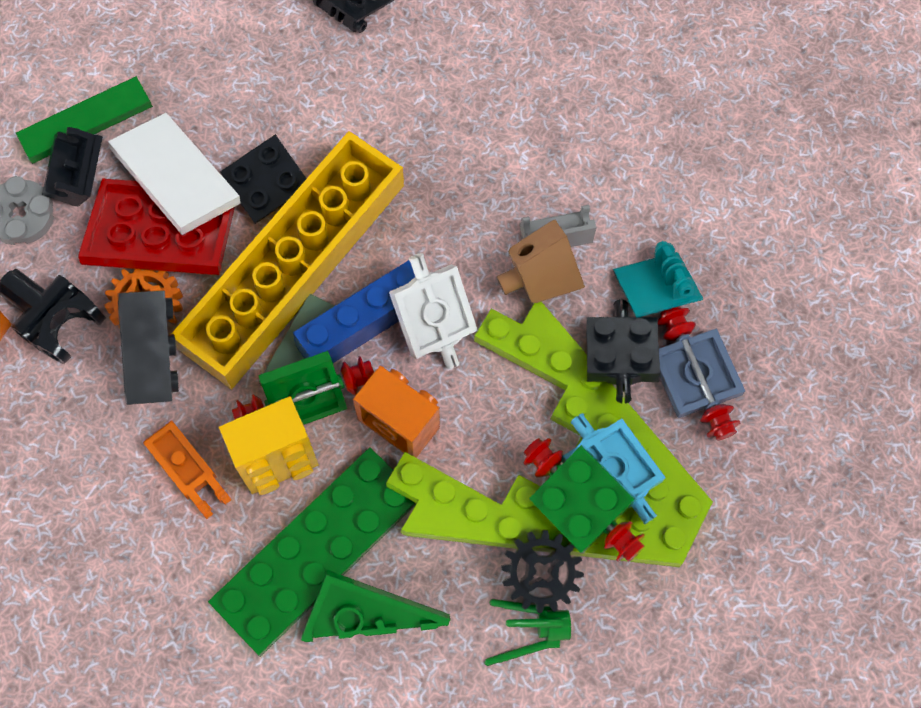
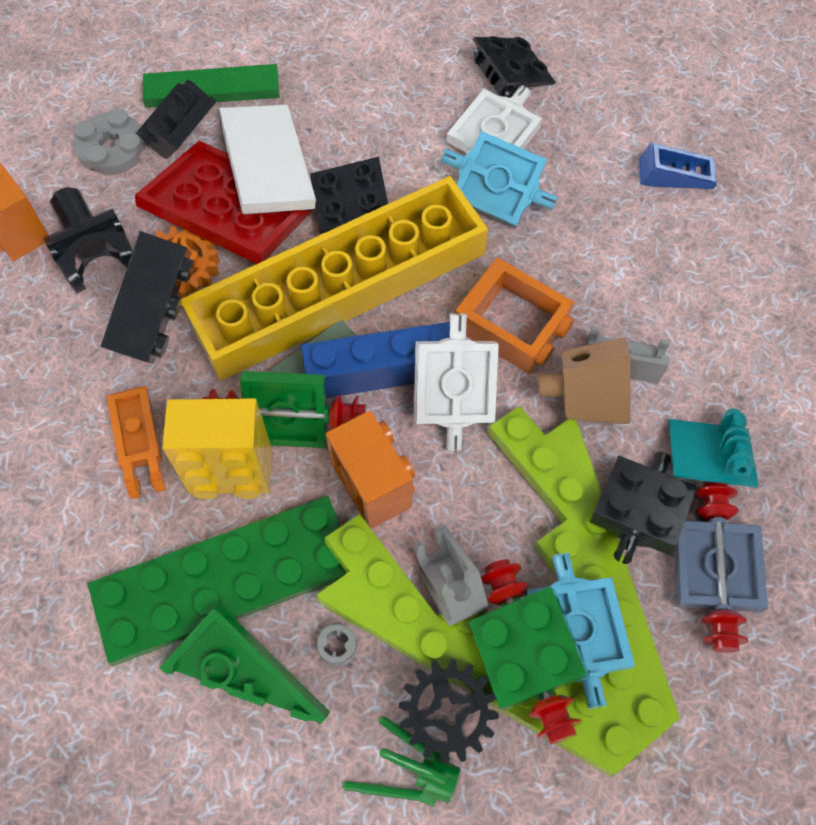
camera: 25 degrees right, 5 degrees down
none -> light grey bush [317,624,357,667]
none -> light grey hinge [414,525,489,626]
none -> medium azure plate [441,131,558,228]
none -> white plate [447,85,542,156]
none -> orange window [455,257,575,375]
none -> blue slope [639,142,717,189]

